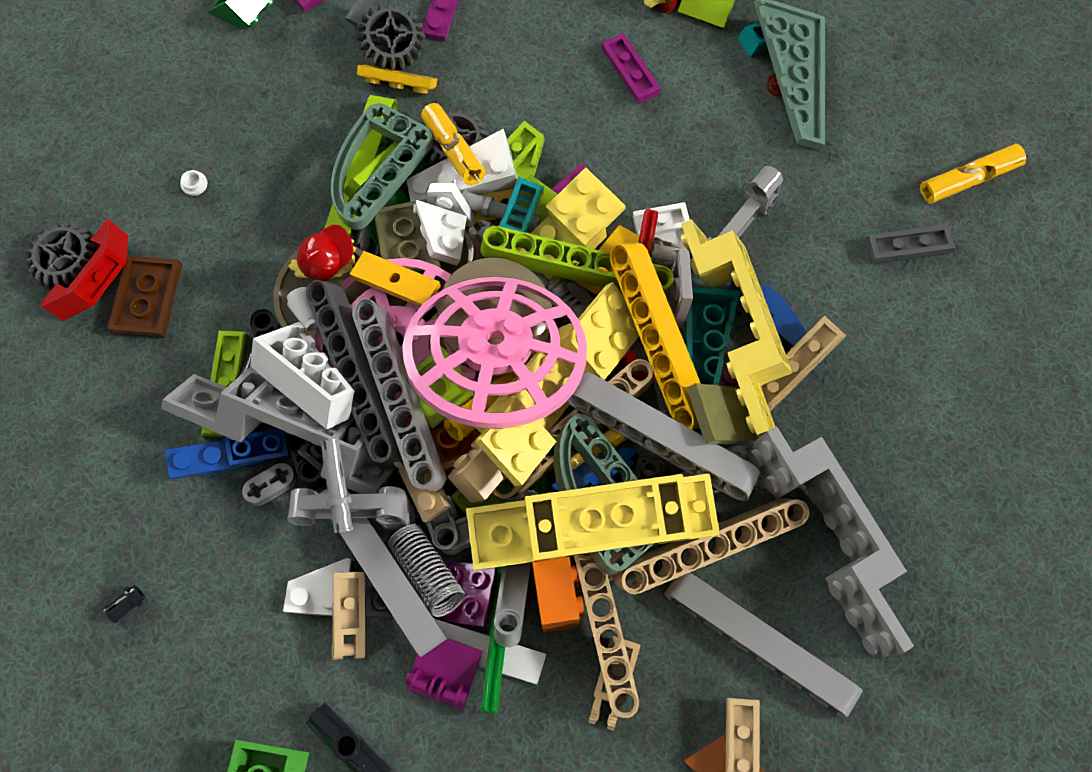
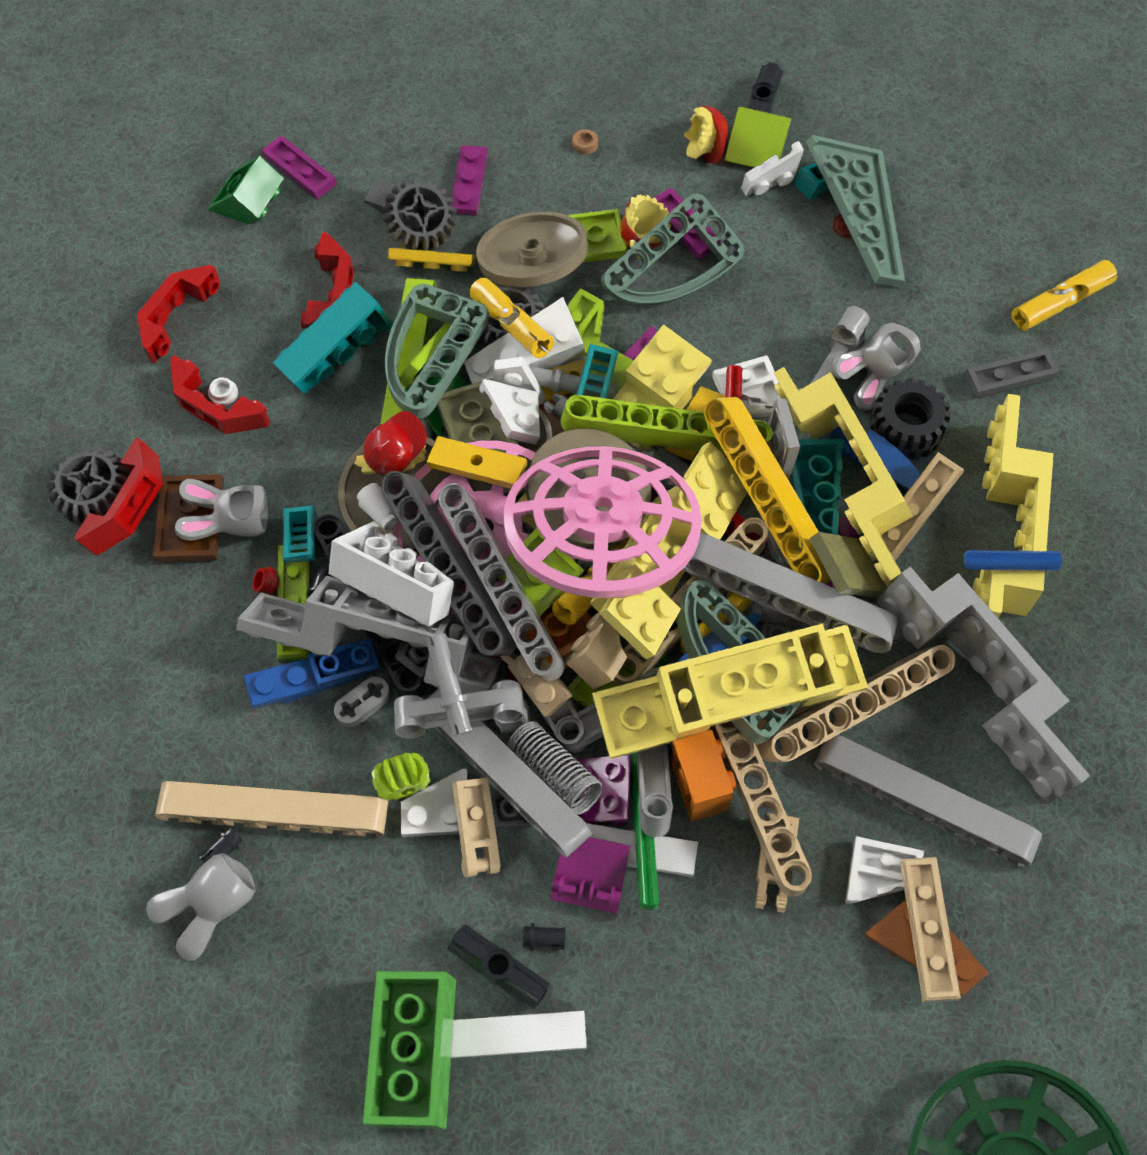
camera: 10 degrees left, 5 degrees down
none -> red slope [137,265,221,364]
none -> light grey piece [146,853,256,961]
none -> tan beam [155,781,388,837]
none -> red slope [170,355,270,435]
none -> light grey piece [175,479,268,541]
none -> red plate [252,567,280,595]
none -> teal wedge [273,282,393,394]
none -> teal slope [283,505,318,563]
none -> red slope [301,232,354,329]
none -> lime gear [371,753,430,801]
none -> dark tan dish [476,212,588,287]
none -> black pin [523,923,566,951]
none -> lime tile [568,209,628,262]
none -> sand green beam [601,193,744,305]
none -> light yellow hair [620,195,672,260]
none -> white wing [741,141,804,196]
none -> light grey piece [832,323,921,411]
none -> white wing [845,836,924,904]
none -> black tyre [869,379,951,460]
none -> blue axle [963,550,1062,570]
none -> light yellow bracket [972,394,1053,618]

